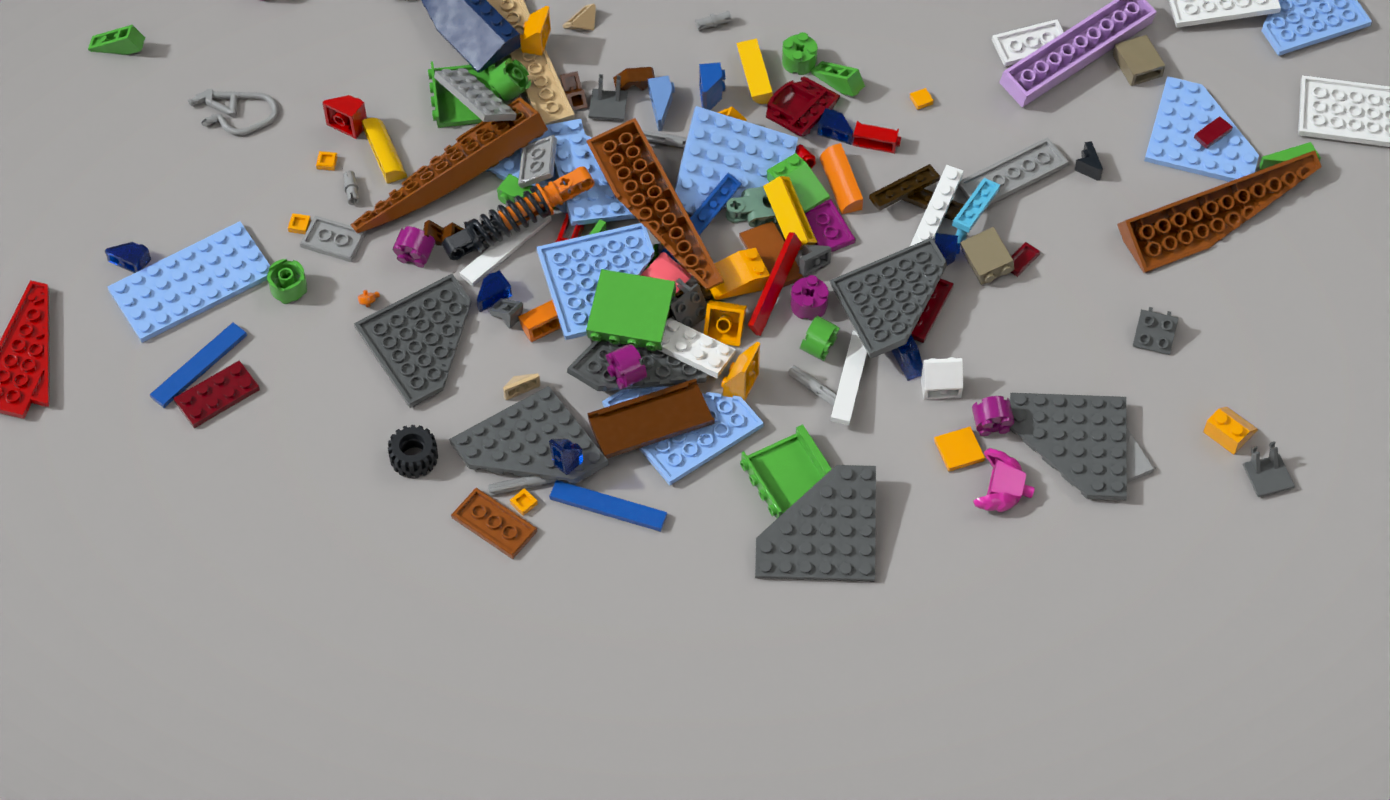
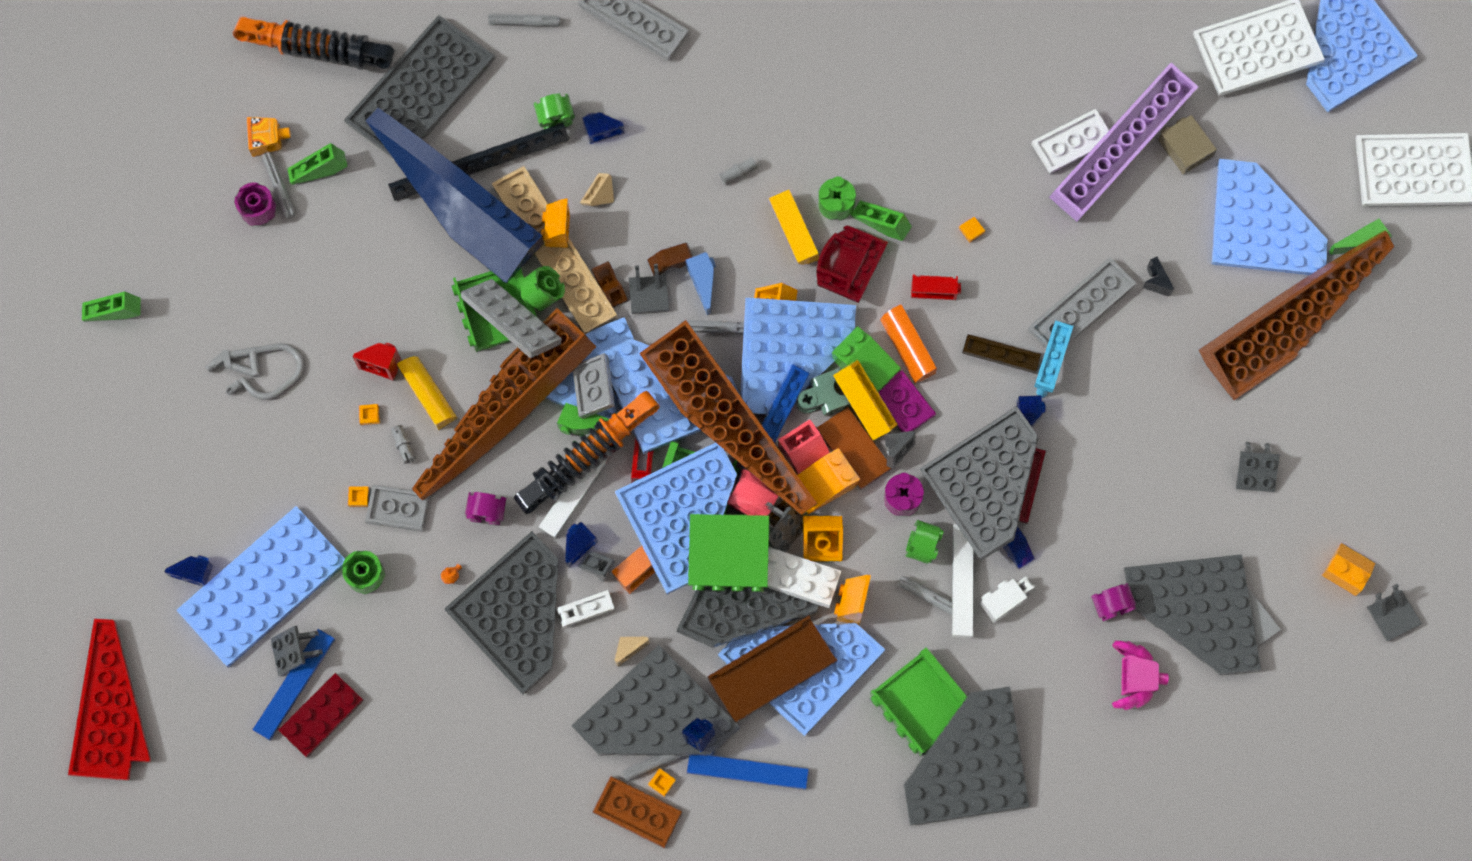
camera: 10 degrees left, 15 degrees up
black tyre [388,425,438,478] -> none
reddish brown slope [423,220,464,246] -> none
magenta brick [606,344,647,390] -> none
blue slope [699,62,726,110] -> none
red tile [748,232,802,336] -> none
red cone [795,144,816,169] -> none
clear blue slope [818,108,853,145] -> none
dark brown plate [869,164,940,211] -> none
white plate [910,165,963,246] -> none
white slope [921,357,963,400] -> none
light orange tile [934,426,985,472] -> none
dark tan brick [960,227,1015,285] -> none
dark red tile [1011,242,1040,277] -> none
dark red tile [1194,116,1233,149] -> none
none -> dark grey plate [271,626,323,676]
none -> white plate [556,590,615,628]
none -> coral slope [778,419,830,474]
none -> white brick [980,576,1036,623]

